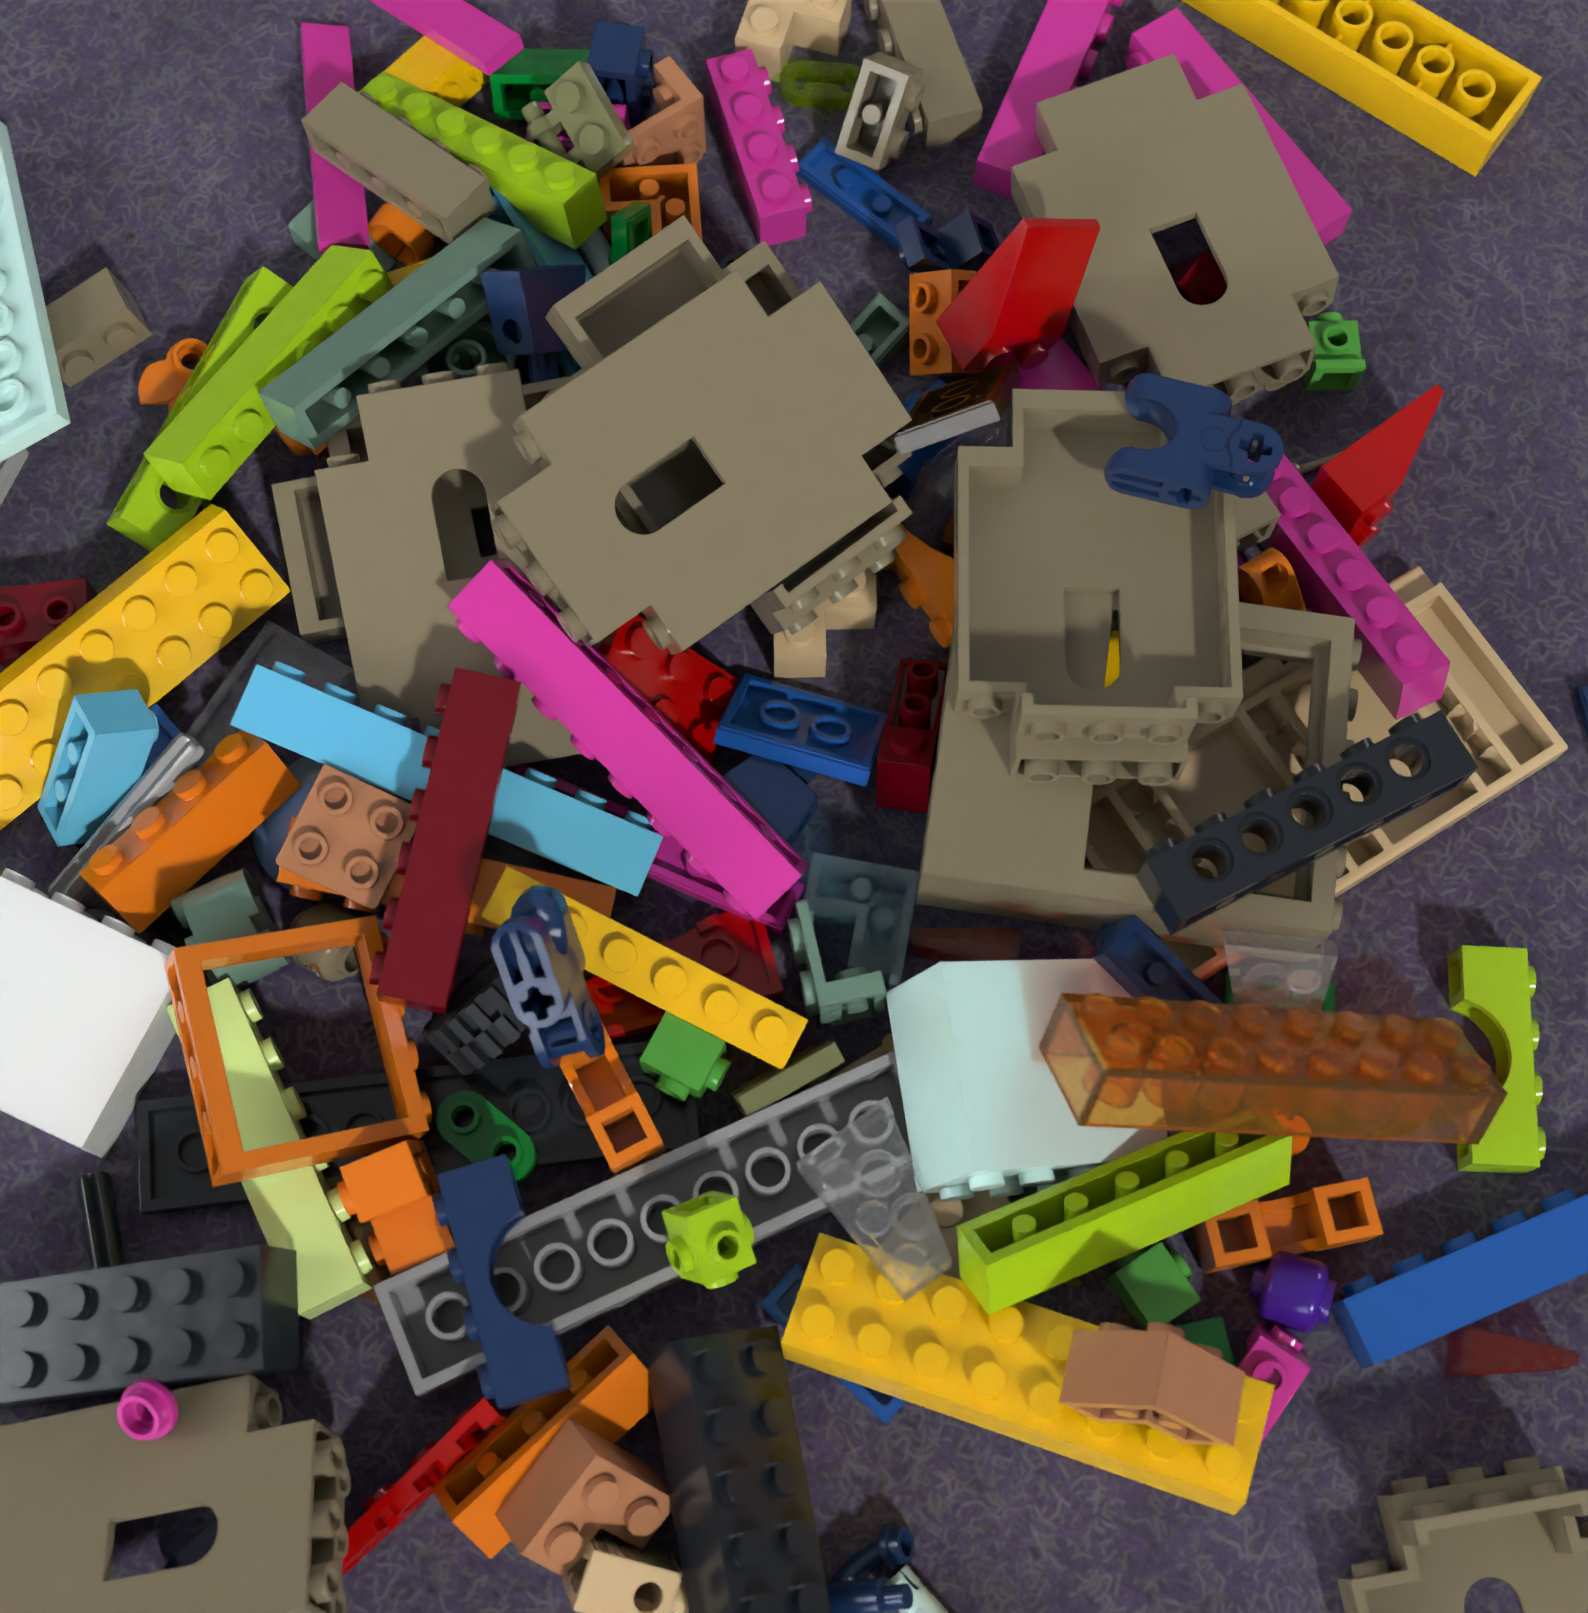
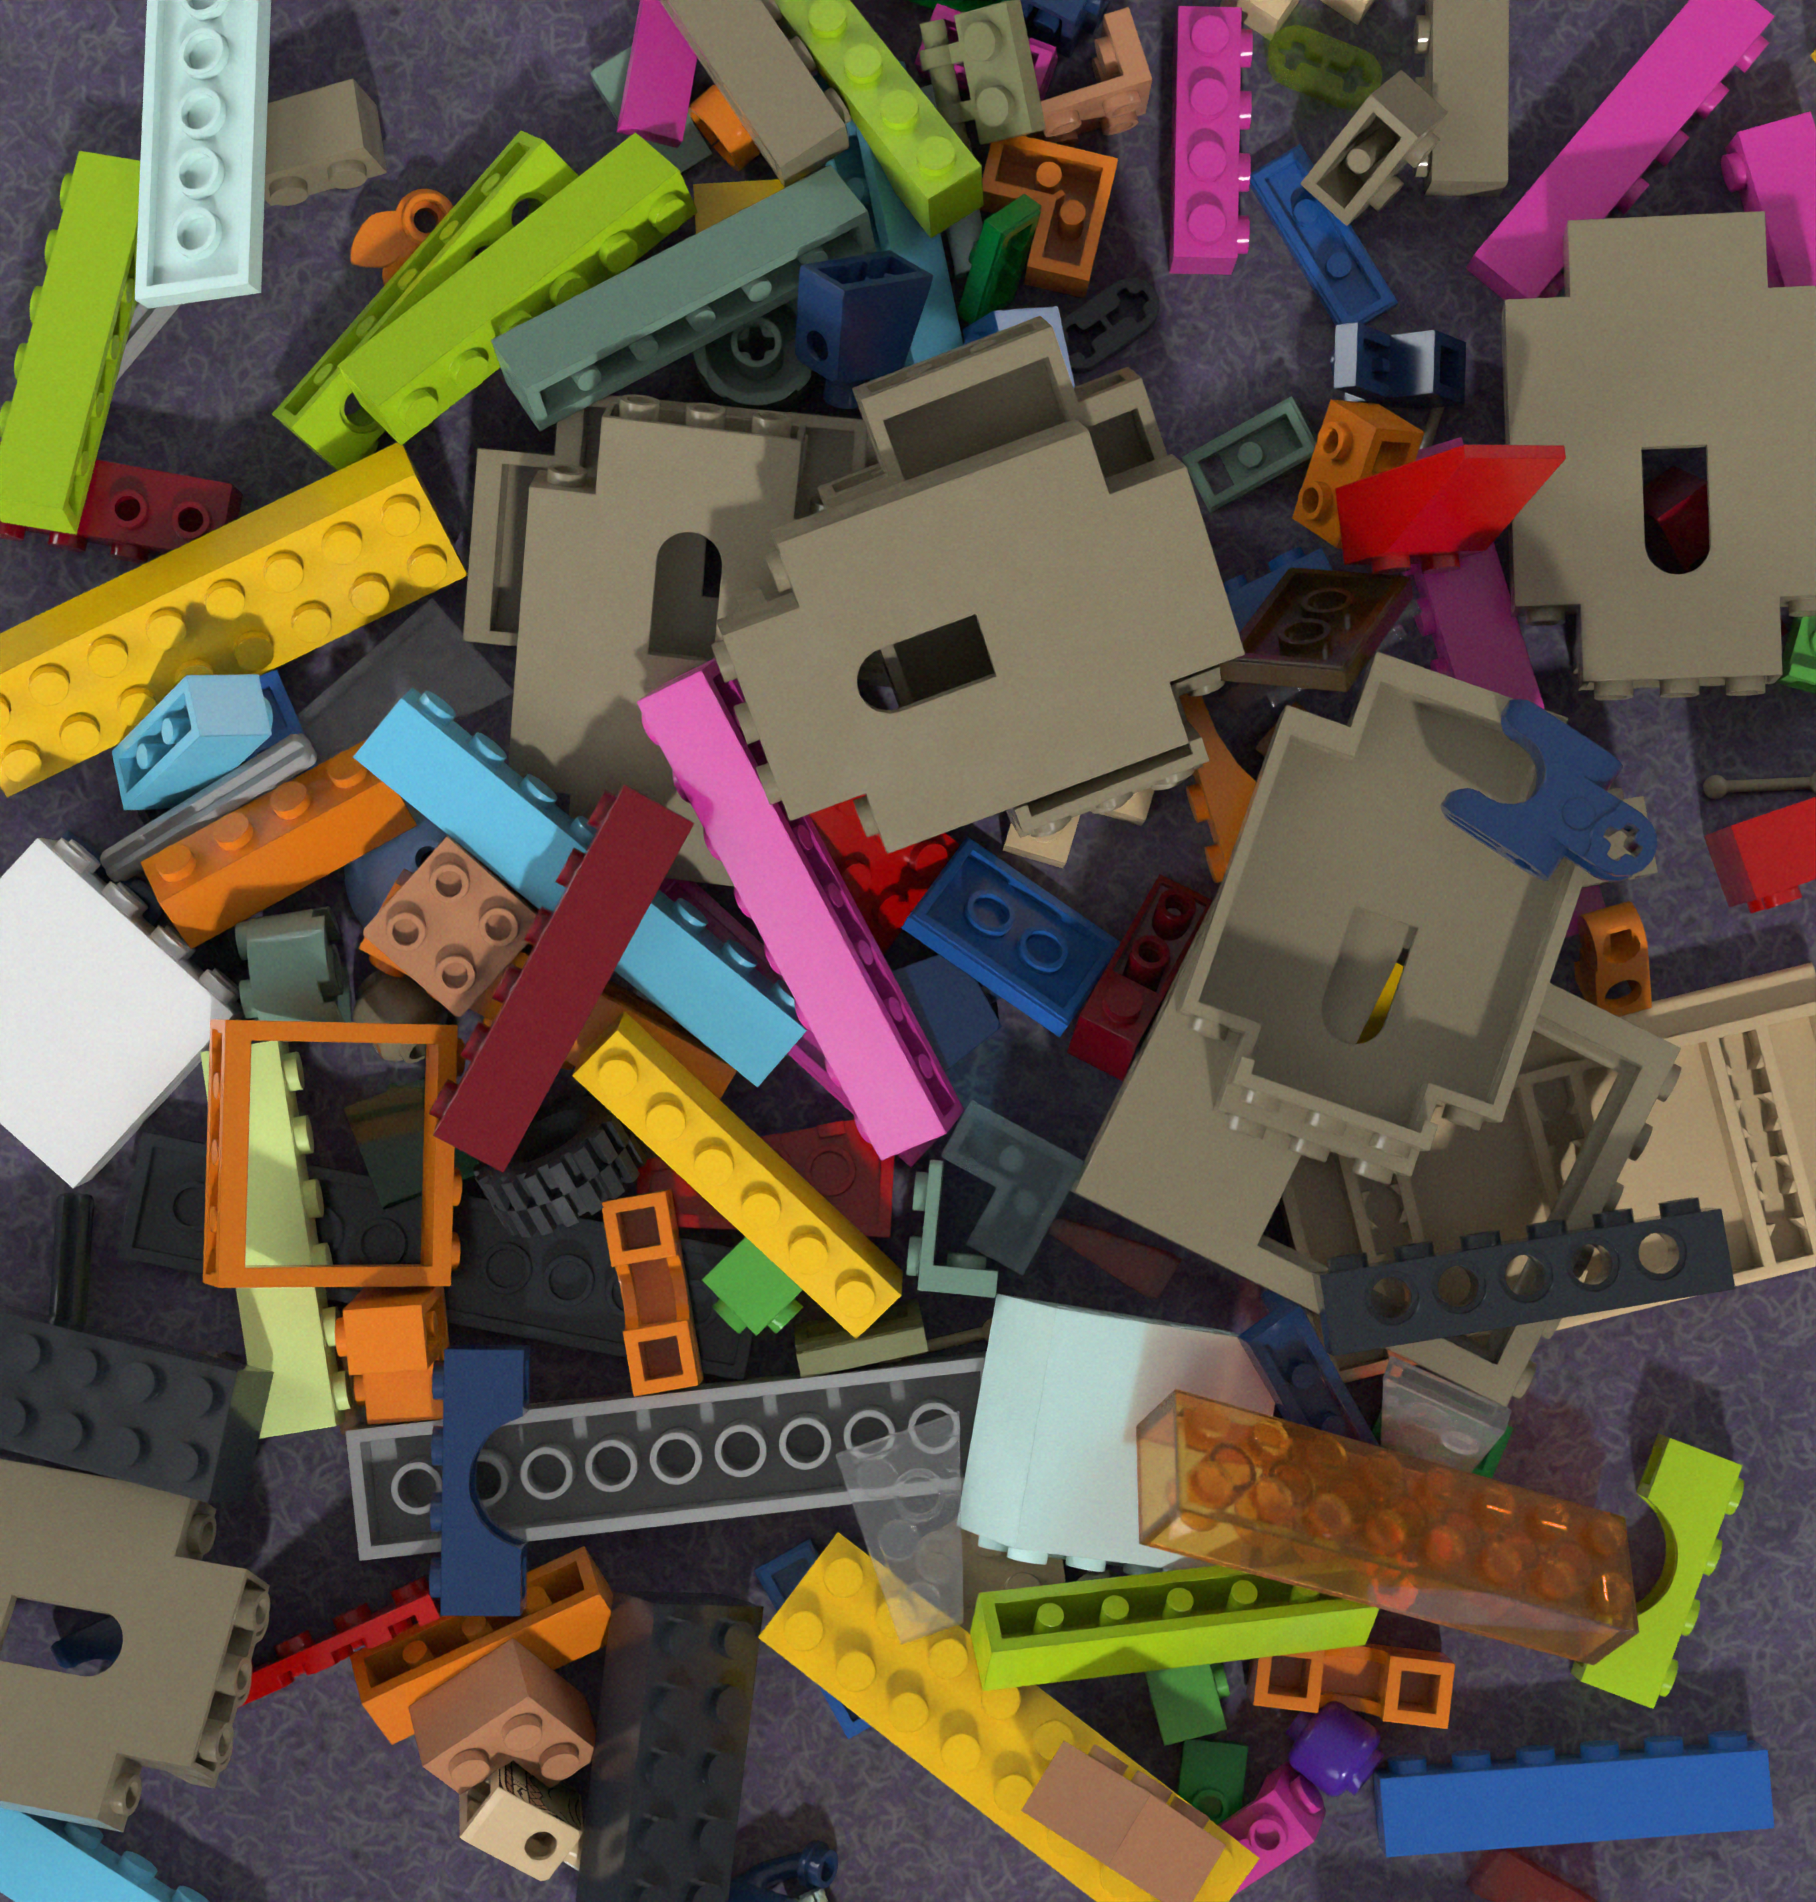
camera: 20 degrees right, 15 degrees up
dark pink plate [117,1379,178,1441] -> none
green plate [436,1090,537,1184] -> none
dark blue piece [491,885,605,1069] -> none
lime brick [661,1191,757,1289] -> none
dark pink brick [1247,454,1451,720] -> none
none -> piece [344,1077,480,1210]

